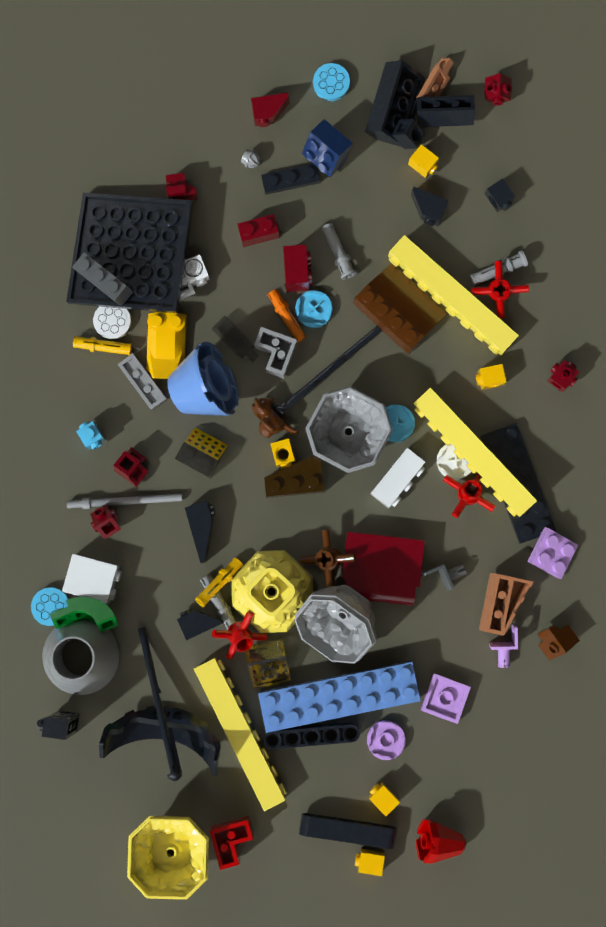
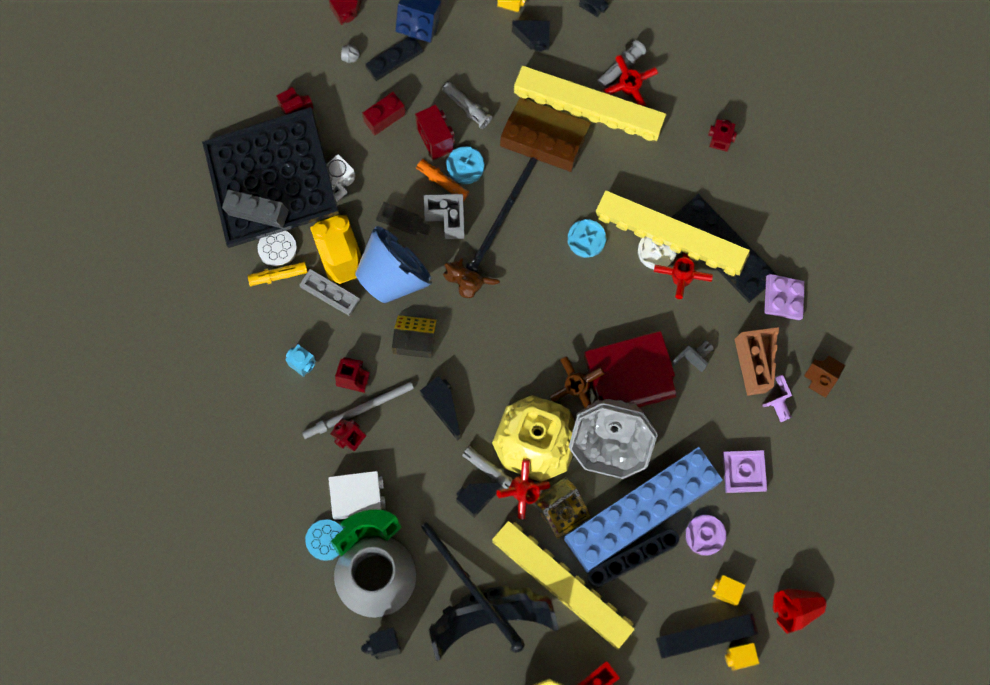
camera: 30 degrees left, 10 degrees down
yellow pin [195,558,243,607] -> none
dark brown wedge [264,455,324,498] -> none
yellow brick [270,439,295,469] -> none
light grey rock [305,386,393,473] -> none
white brick [371,448,425,508] -> none
yellow brick [476,364,506,390] -> none

